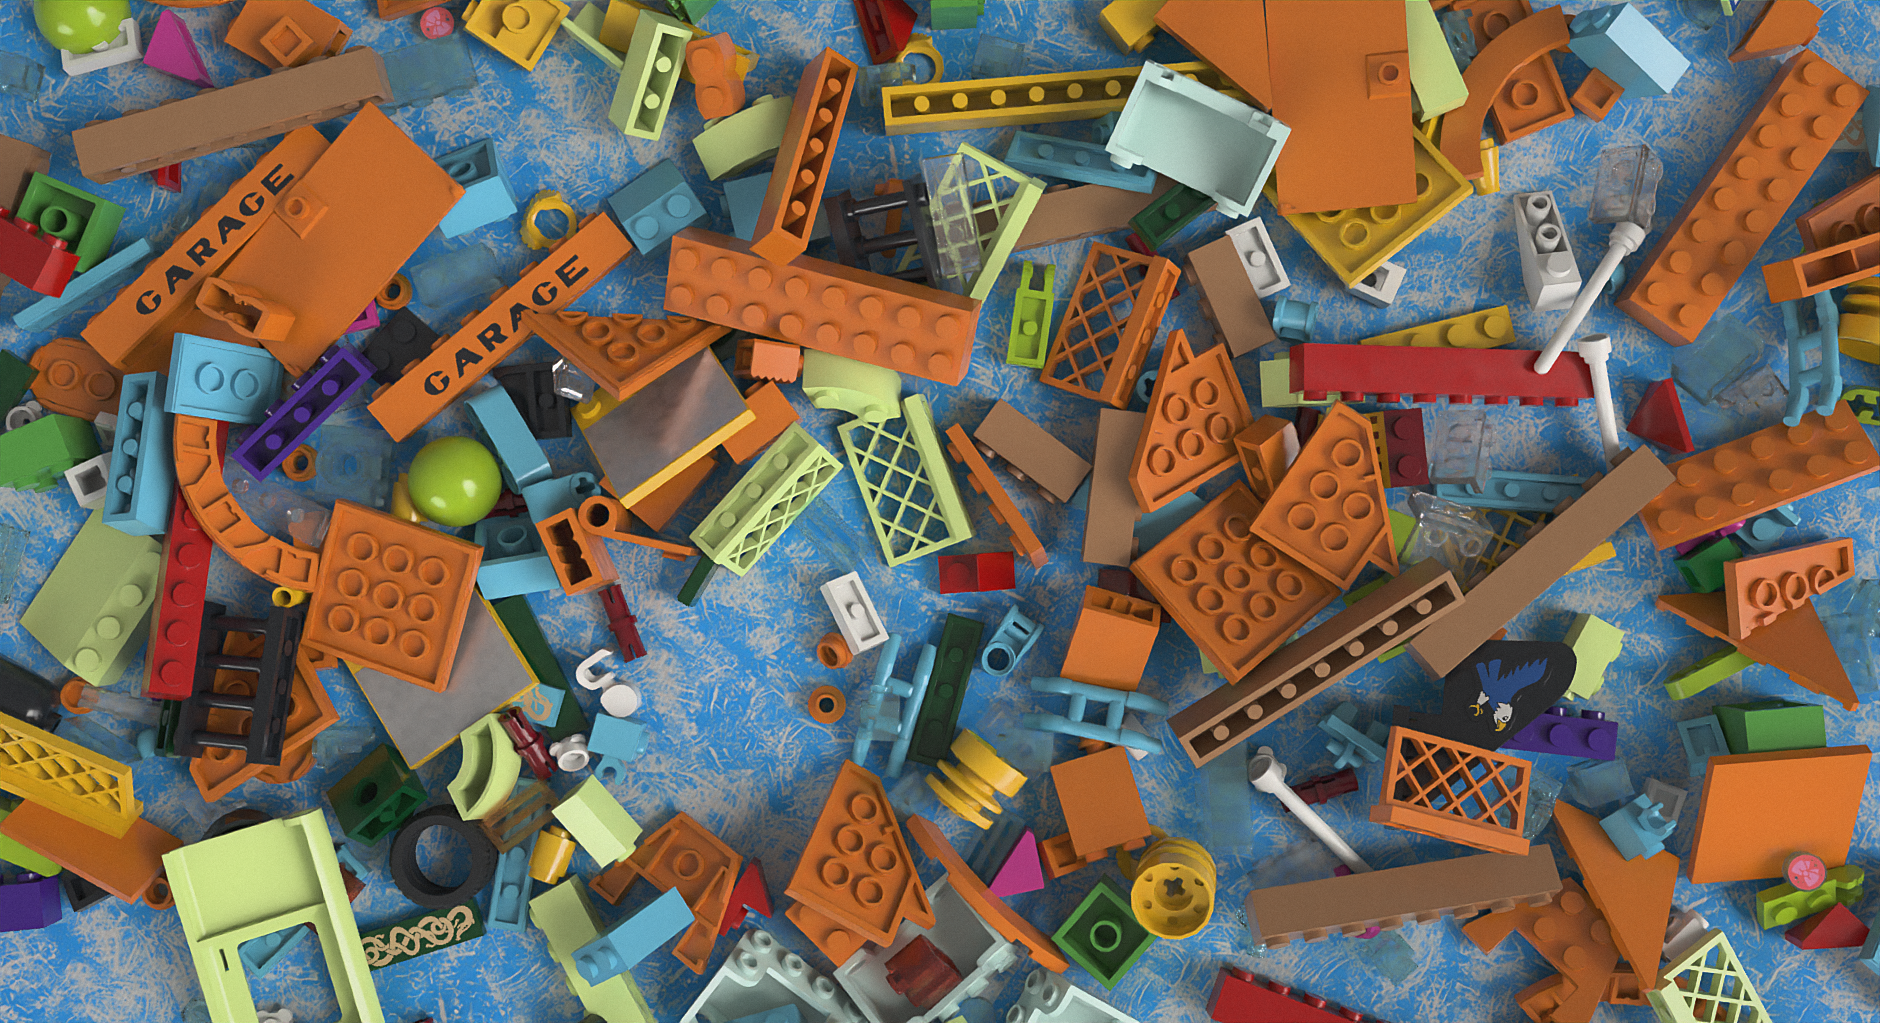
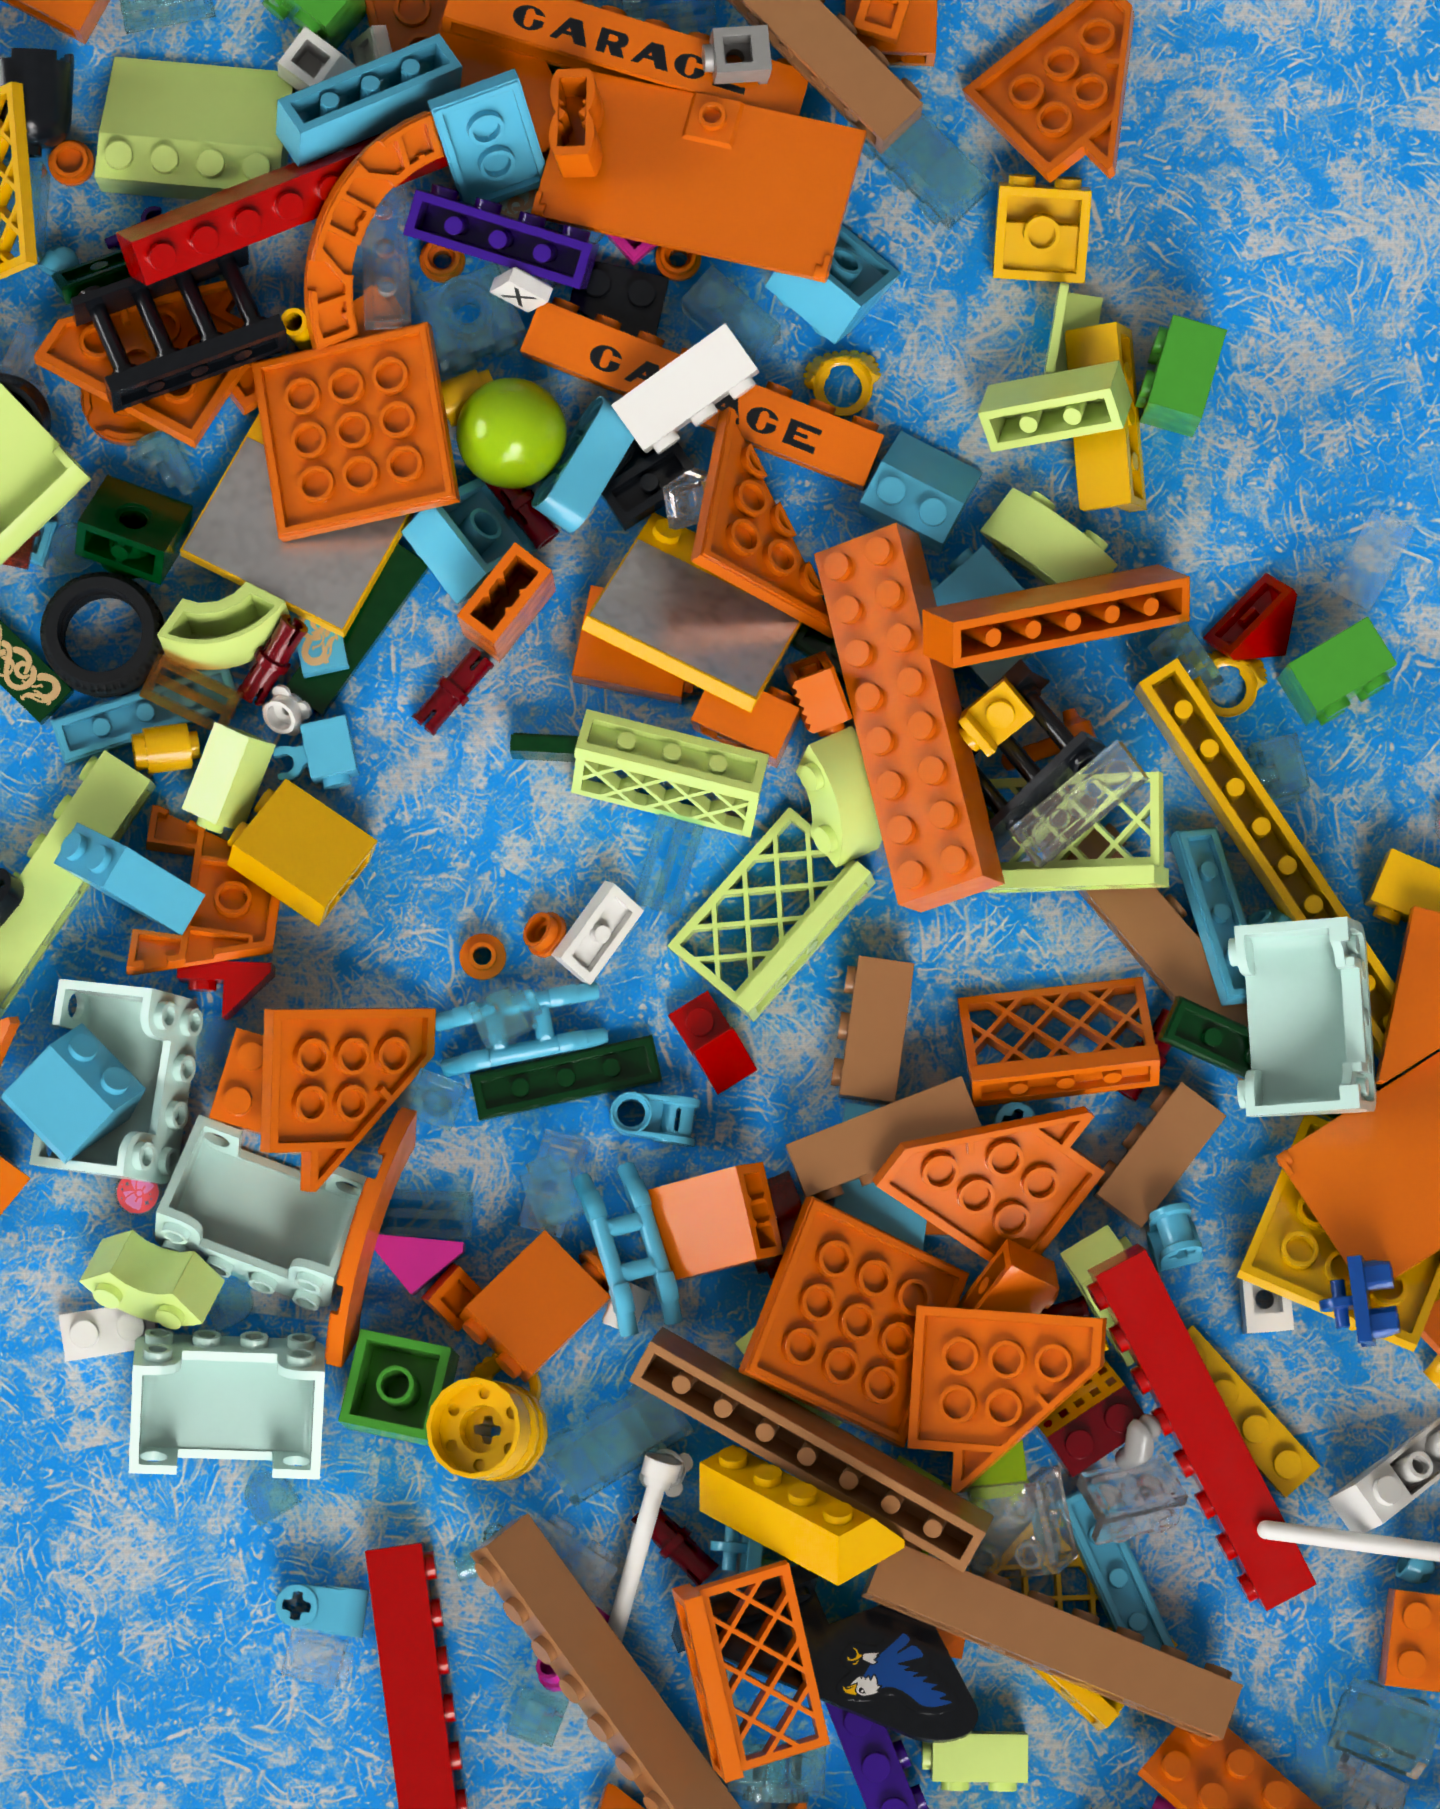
camera: 60 degrees right, 5 degrees down
clear pin [77,683,162,728] -> none
tile [419,5,460,46] -> none
medium azure piece [521,471,601,526] -> none
white leg [576,647,641,717] -> none
orange door [578,496,703,562] -> none
orange brick [686,32,745,120] -> none
clear red brick [884,934,965,1010] -> none
yellow wheel [925,728,1028,830] -> none
orange wing [945,423,1049,570] -> none
lime hinge [1006,260,1056,370] -> none
white plate [1223,216,1291,300] -> none
white piece [1577,333,1620,472] -> none
red slope [1626,377,1695,455] -> none
none -> yellow brick [227,778,378,927]
none -> white tile [489,267,553,313]
none -> white brick [611,323,760,454]
none -> yellow slope [699,1444,905,1586]
none -> light grey brick [702,24,772,84]
none -> yellow bracket [958,677,1036,757]
none -> light grey arm [1115,1414,1161,1470]
none -> blue hips [1319,1255,1401,1347]

